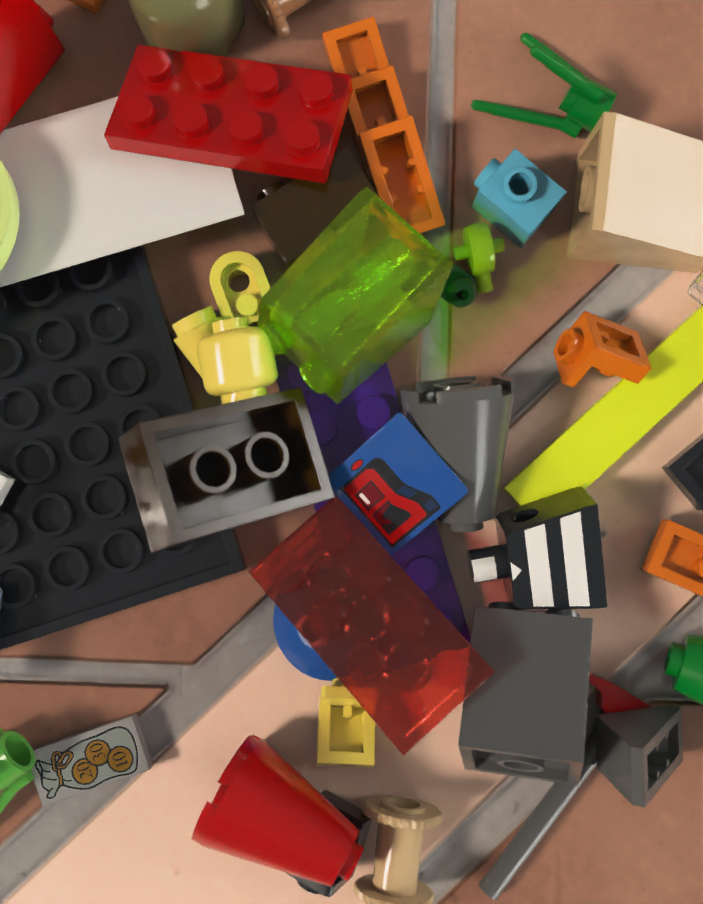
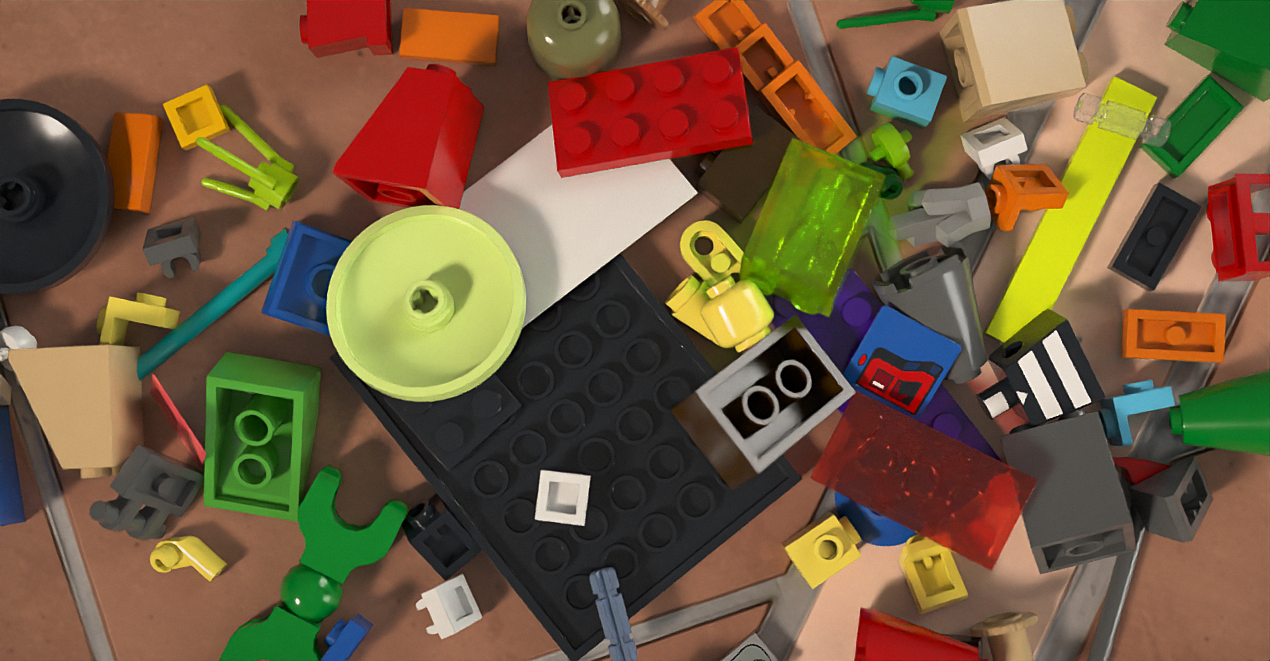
camera: 20 degrees left, 0 degrees up
none -> light yellow brick [781,512,862,589]
none -> light grey rock [887,182,991,247]
none -> white tile [960,117,1027,181]
none -> medium azure bracket [1098,379,1175,447]

